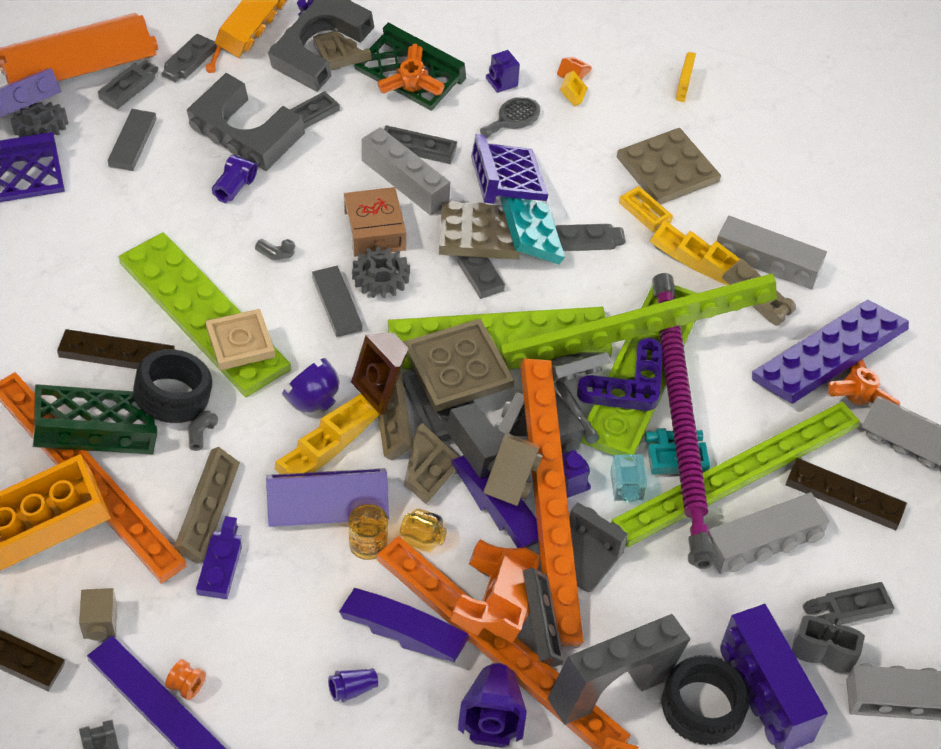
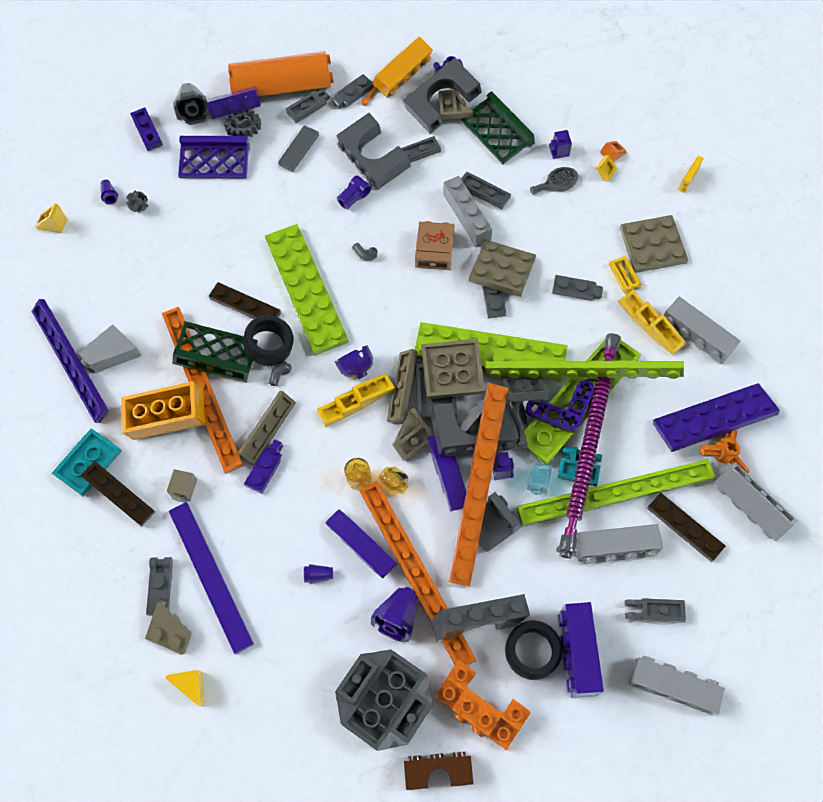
camera: 25 degrees right, 15 degrees up
orange wheel [165,659,206,700] -> none
tan plate [205,309,275,370] -> none
brick [266,468,389,527] -> none
dark grey tile [312,265,362,337] -> none
reddish brown slope [351,333,408,415] -> none
dark grey gear [352,246,410,298] -> none
orange bush [377,44,445,95] -> none
orange bracket [450,539,541,643] -> none
dark purple fence [471,134,549,204] -> none
dark tan brick [483,433,543,506] -> none
teal plate [500,196,565,265] -> none
dark grey tile [523,568,564,667] -> none
dark tan plate [722,258,796,326] -> none
dark grey brick [792,615,865,673] -> none

